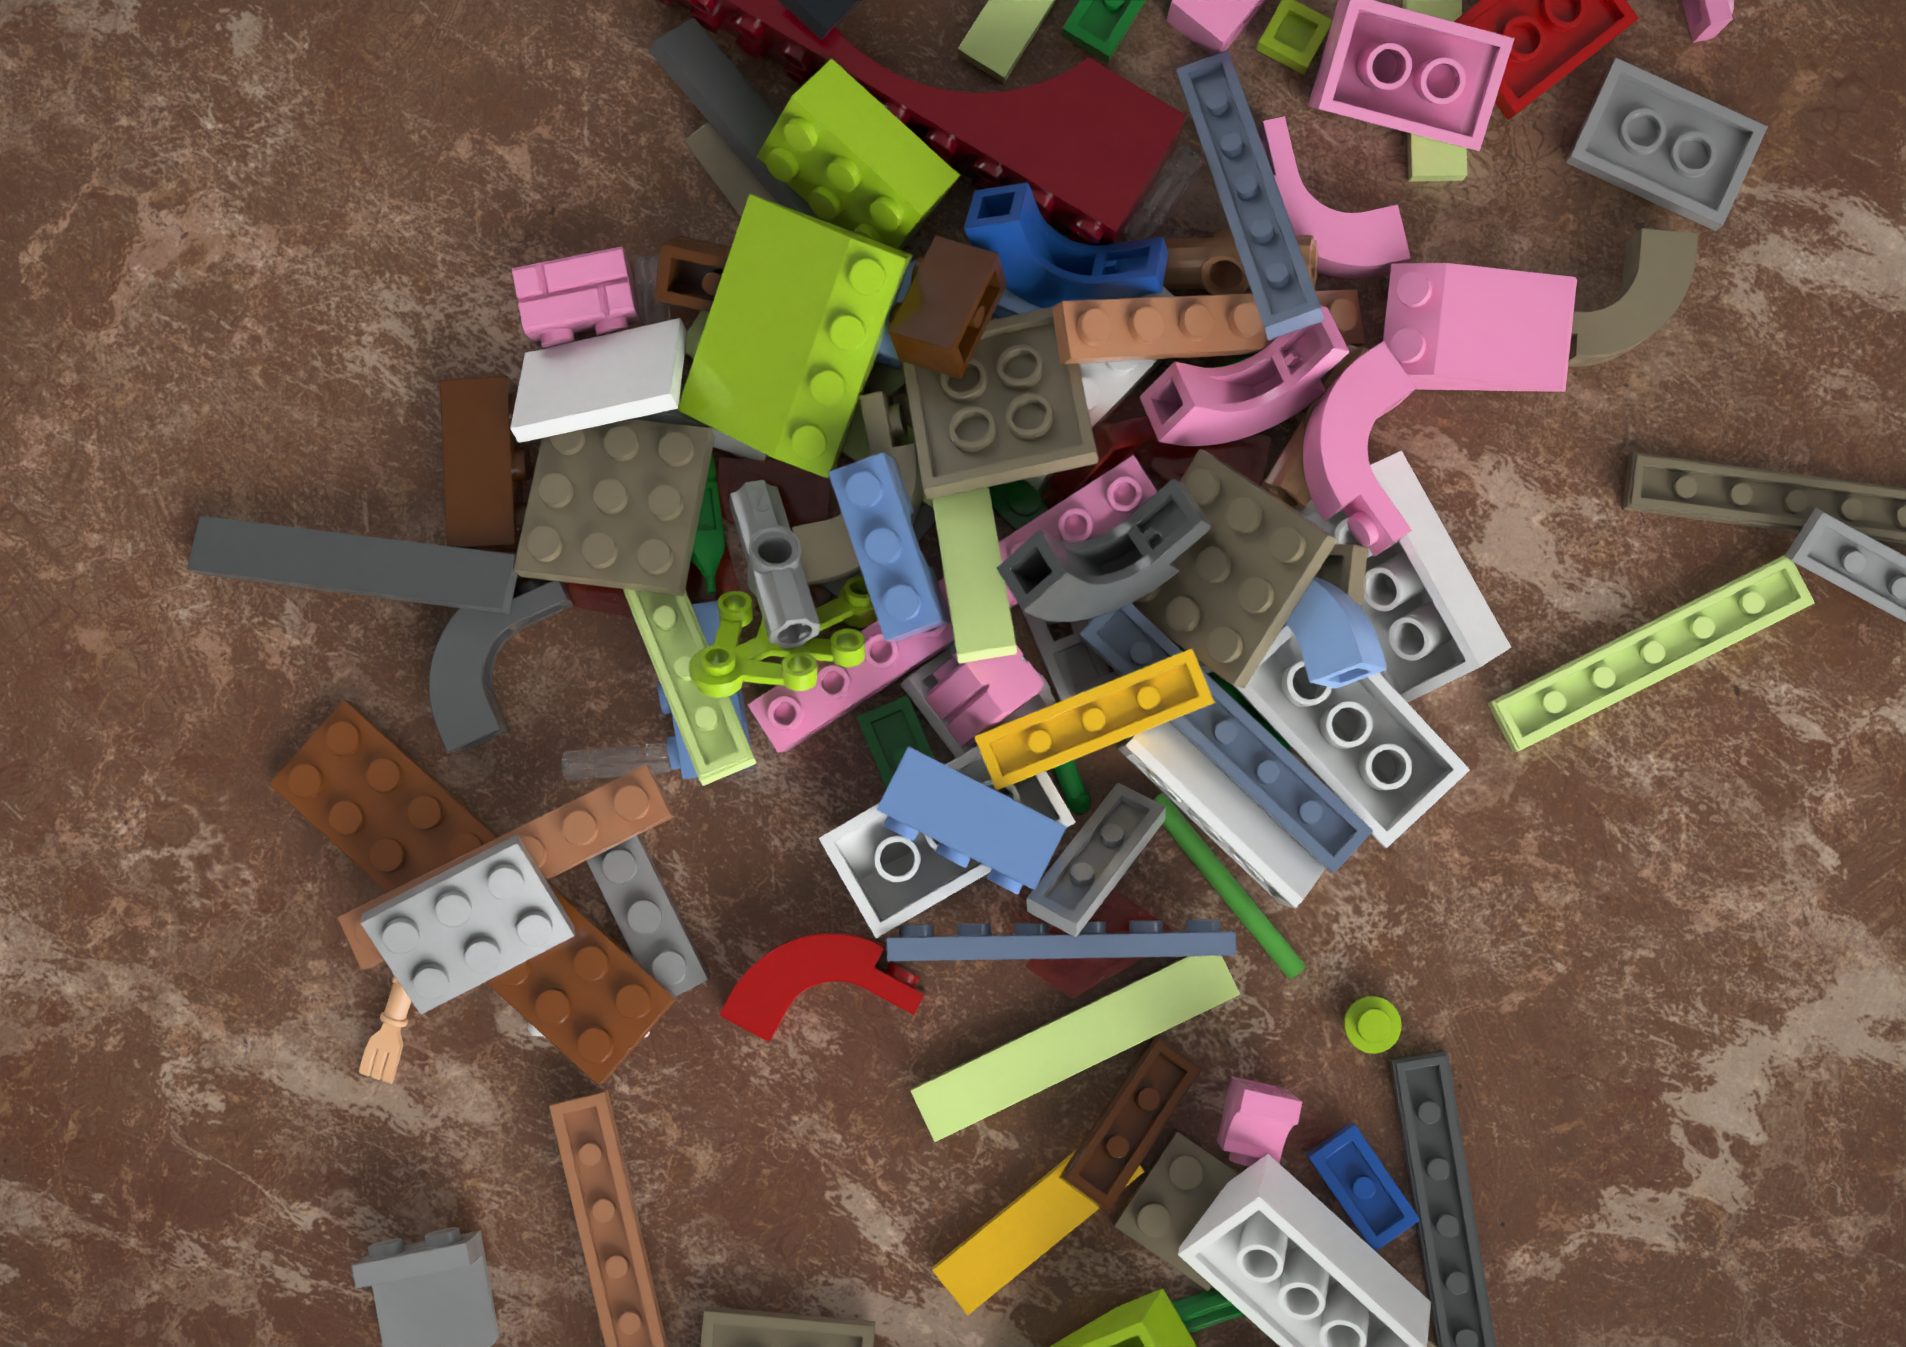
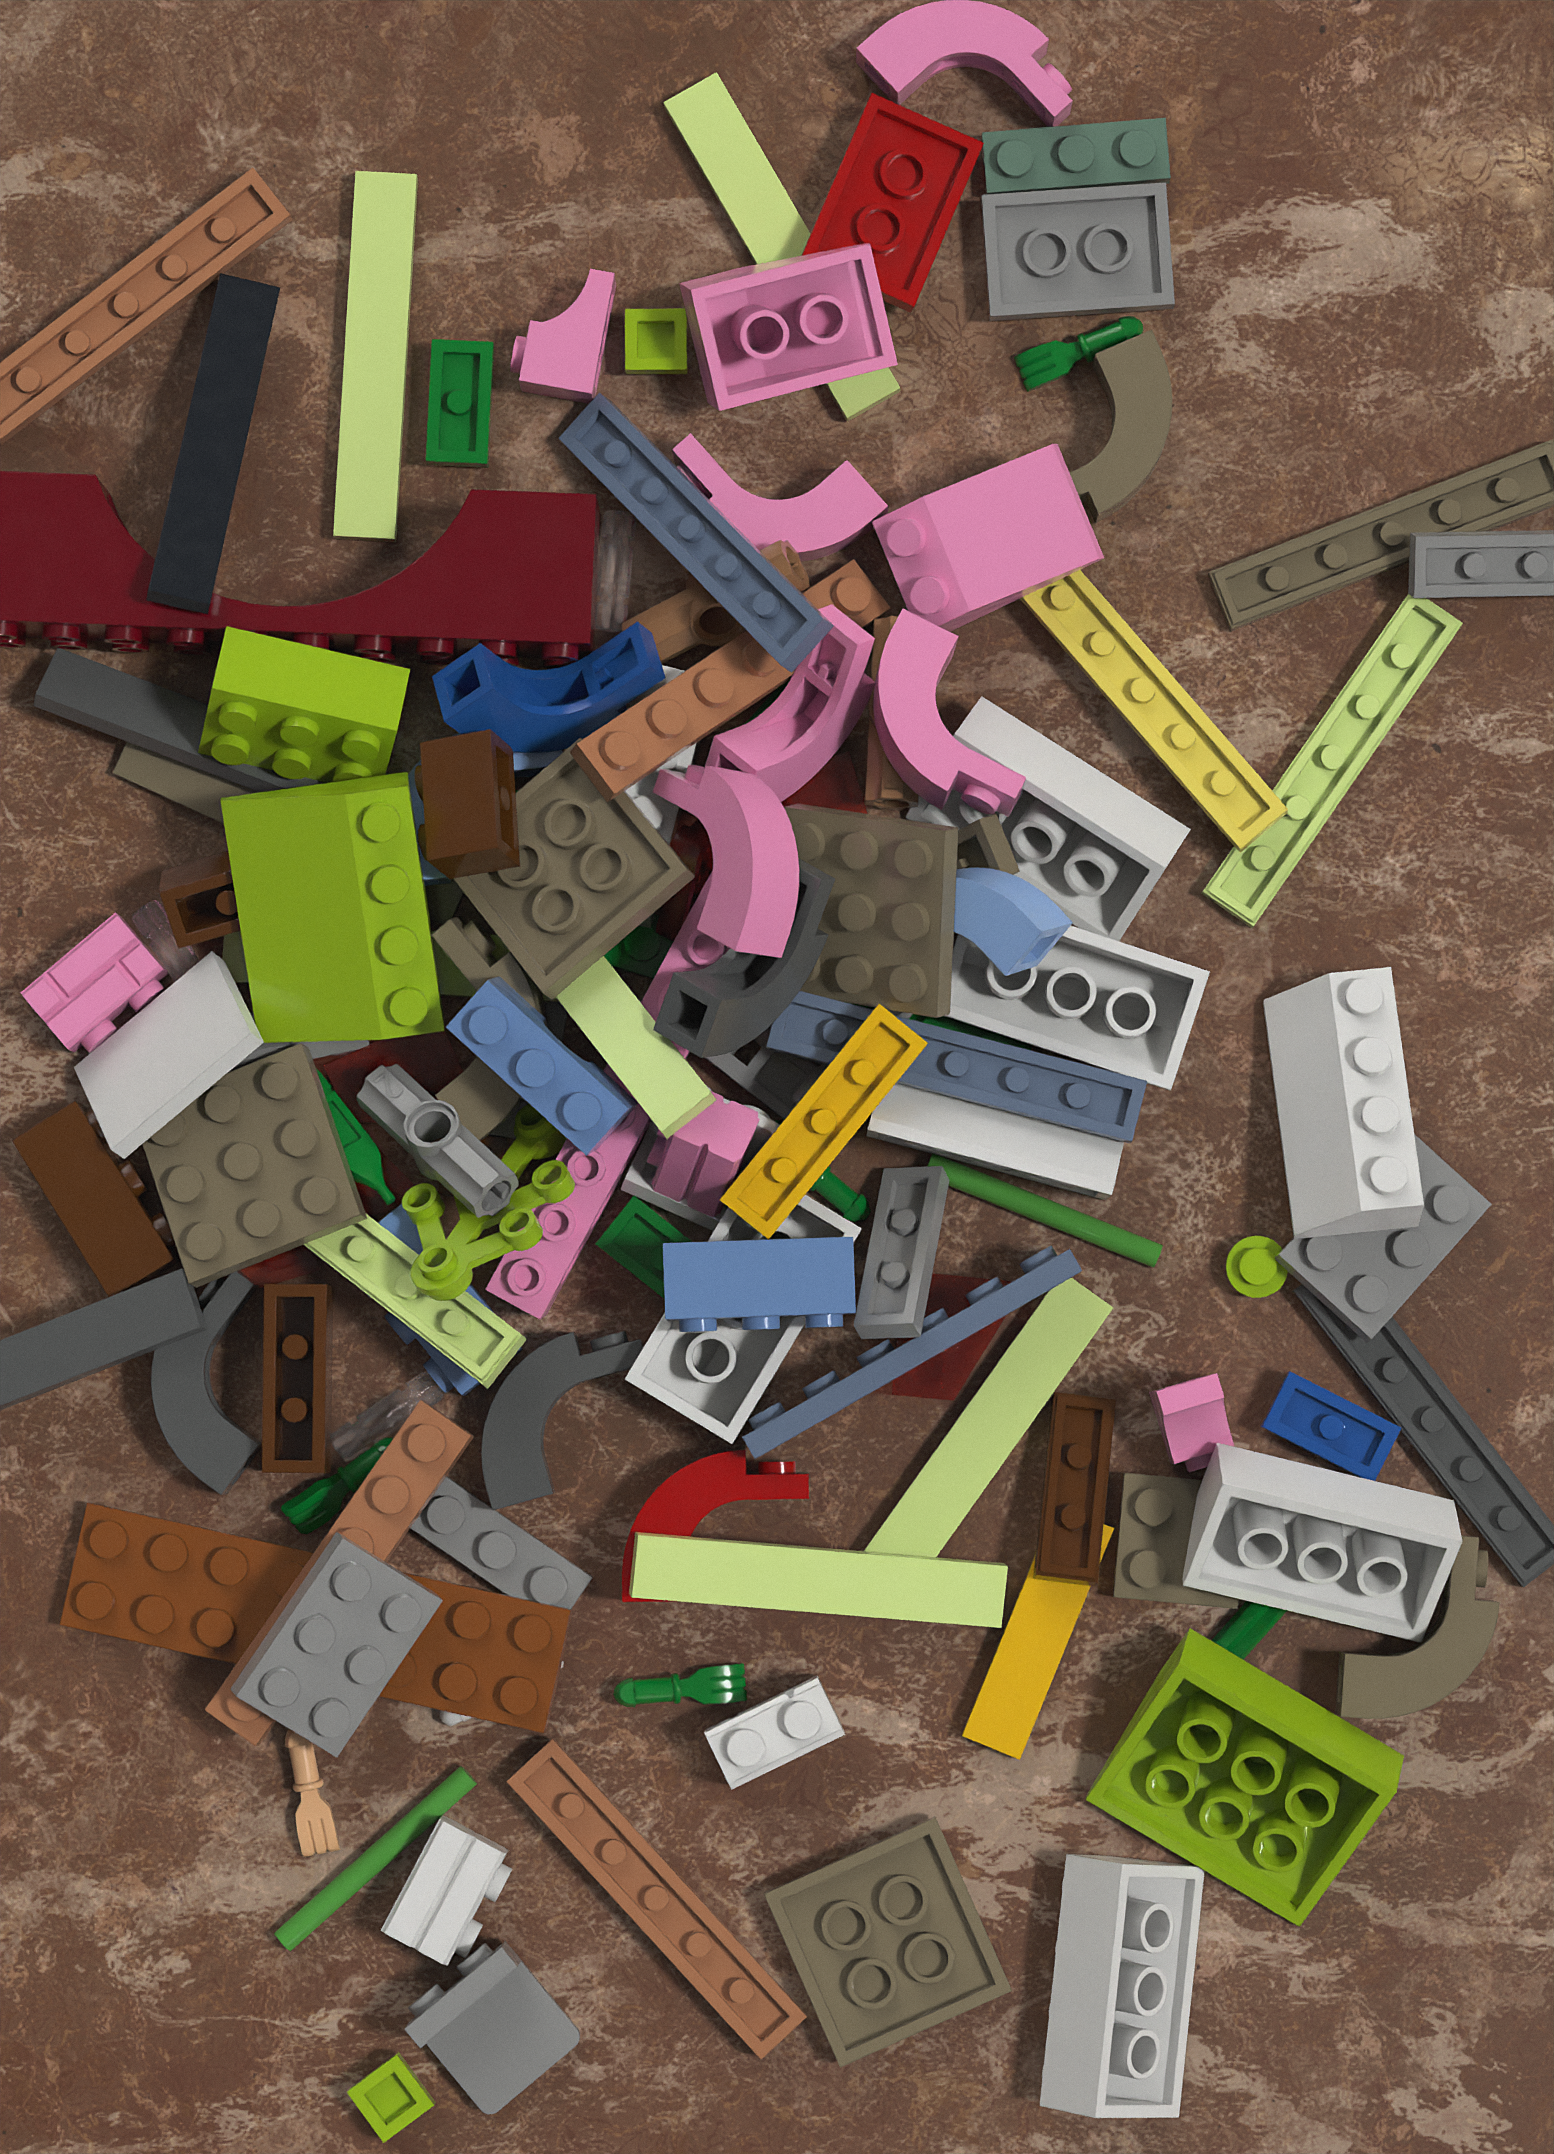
camera: 25 degrees left, 0 degrees up
none -> reddish brown brick [262,1284,333,1473]
none -> bright green bar [274,1766,477,1952]
none -> green piece [281,1437,393,1534]
none -> lime plate [347,2052,436,2143]
none -> white brick [381,1815,512,1966]
none -> dark grey arch [481,1331,644,1510]
none -> green piece [613,1663,747,1708]
none -> yellowish green tile [629,1532,1008,1628]
none -> bright pink arch [653,765,799,958]
none -> white brick [704,1675,845,1790]
none -> sand green plate [981,118,1171,195]
none -> green piece [1014,316,1144,392]
none -> light yellow plate [1020,570,1288,853]
none -> white slope [1263,967,1424,1239]
none -> light grey plate [1275,1134,1492,1343]

